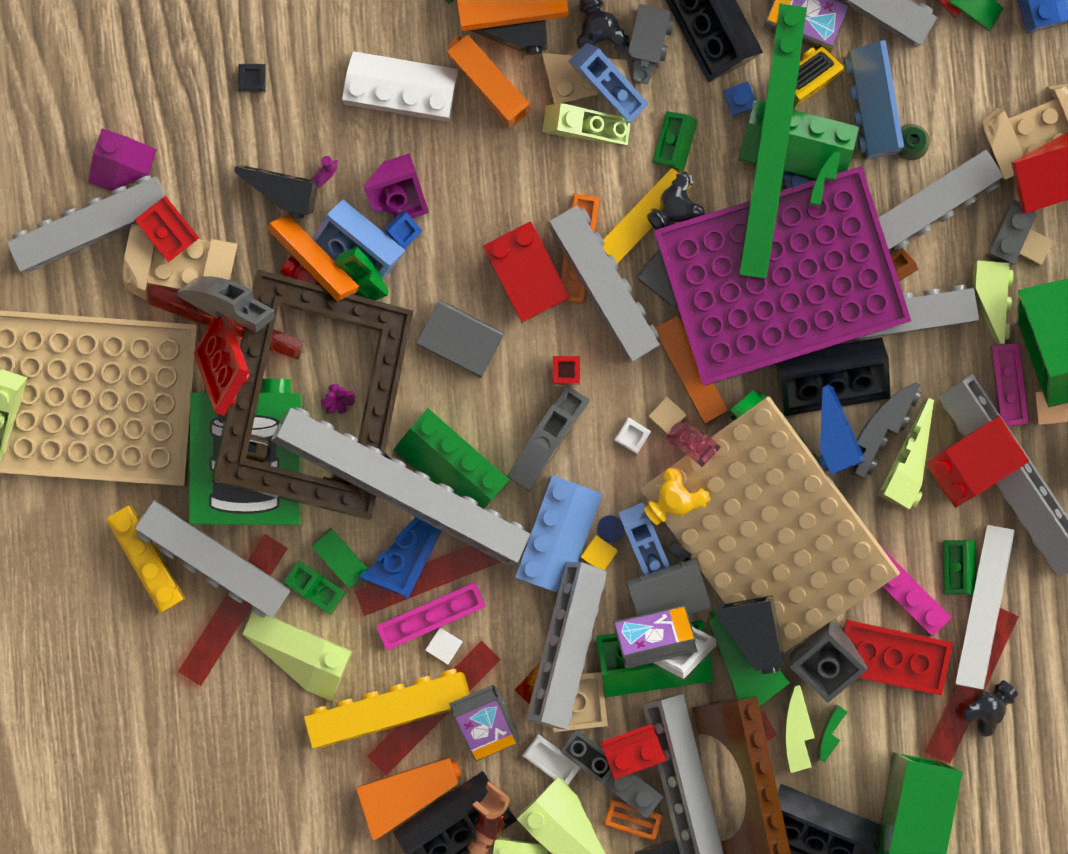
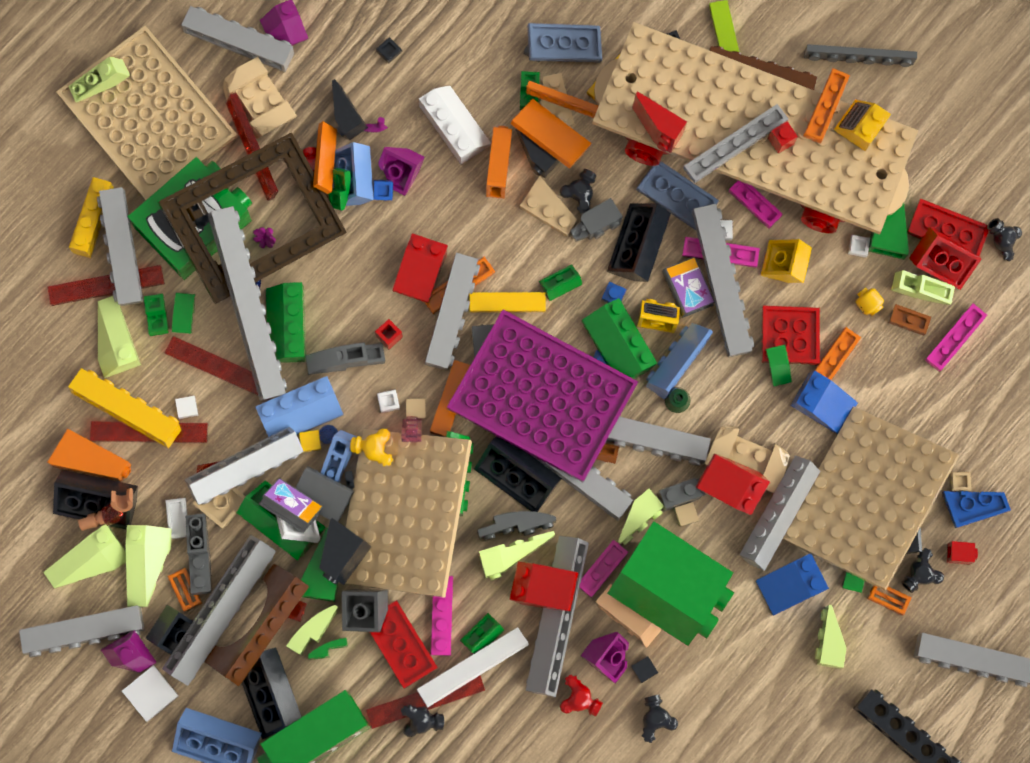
camera: 40 degrees right, 10 degrees down
red plate [134,195,199,263] -> none
dark grey slope [177,276,275,333] -> none
red plate [194,314,249,416] -> none
blue wing [359,517,442,599] -> none
dark pink plate [376,582,486,650] -> none
dark grey piece [417,300,504,377] -> none
piece [449,685,520,762] -> none
yellowish green slope [542,103,631,145] -> none
medium blue slope [568,43,648,123] -> none
red plate [600,724,666,780] -> none
black animal [646,171,705,230] -> none
green slope [739,3,807,279] -> none
green slope [808,152,840,209] -> none
blue slope [818,385,866,475] -> none

